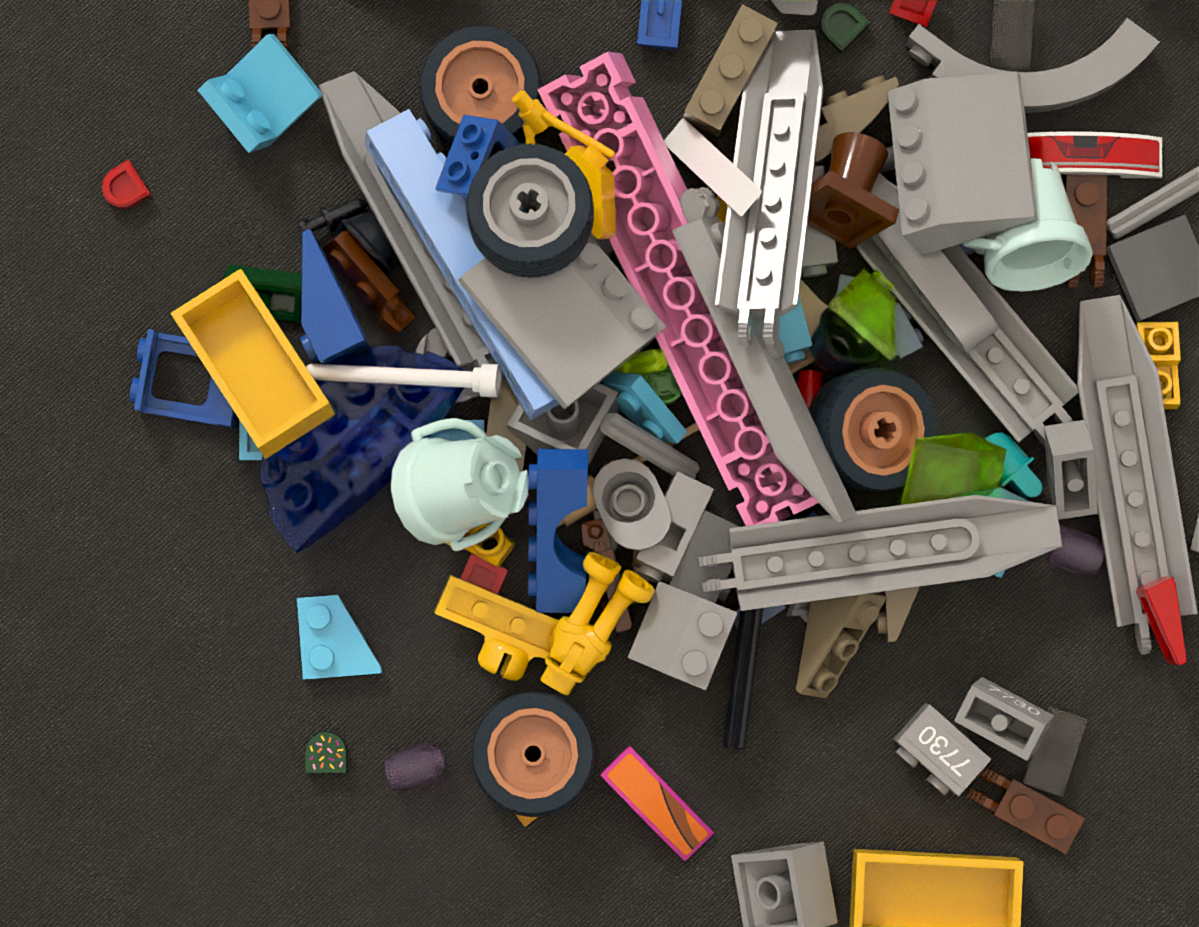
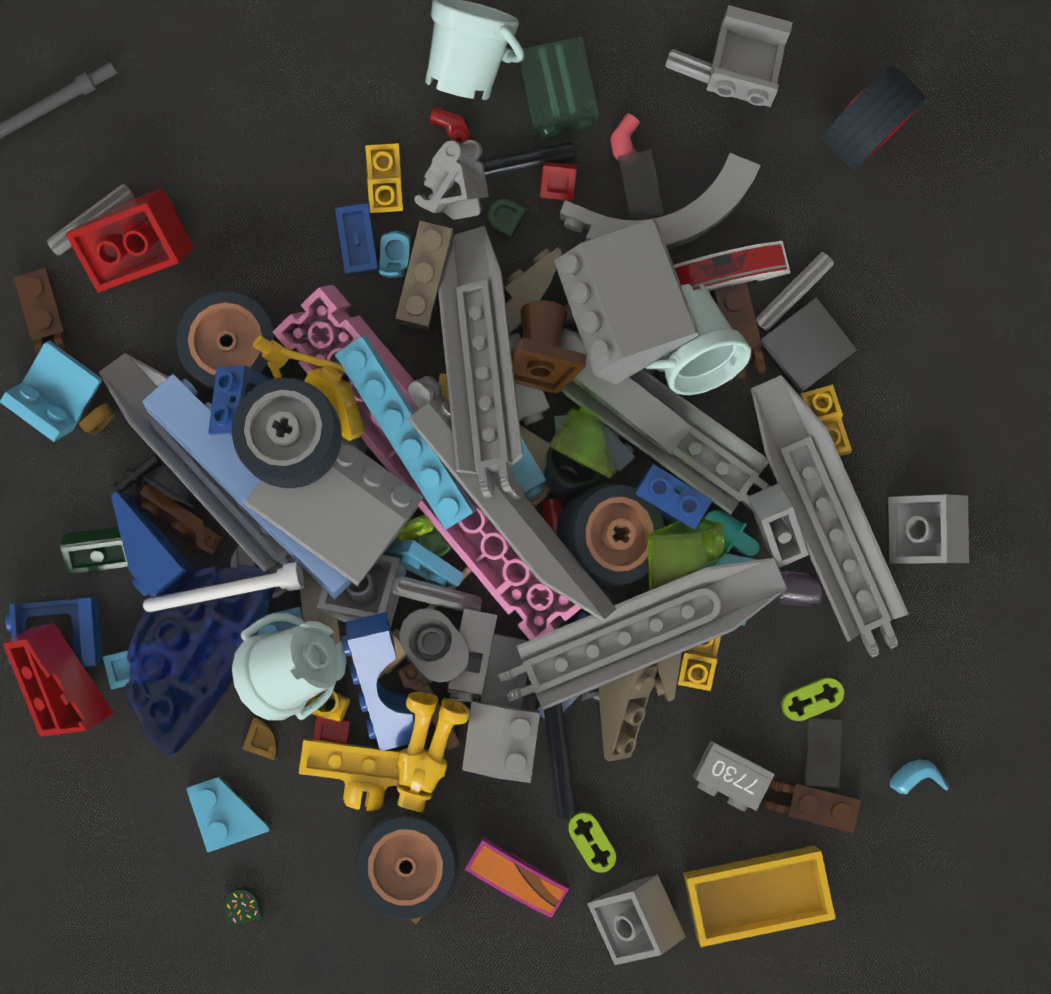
camera: 20 degrees left, 0 degrees up
yellow piece [171,269,335,459] -> none
clear purple brick [384,741,447,792] -> none
white sticker [664,118,762,216] -> none
light grey brick [954,677,1055,761] -> none
red slope [1135,576,1187,665] -> none
none -> red wedge [3,623,114,737]
none -> pearl gold tile [78,403,115,435]
none -> pearl gold tile [242,717,277,760]
none -> medium azure plate [335,335,477,530]
none -> medium azure hair [379,230,411,278]
none -> lime beam [568,811,616,873]
none -> blue window [635,464,713,532]
none -> yellow slope [677,636,721,691]
none -> lime beam [781,677,844,721]
none -> medium azure hair [889,759,949,794]

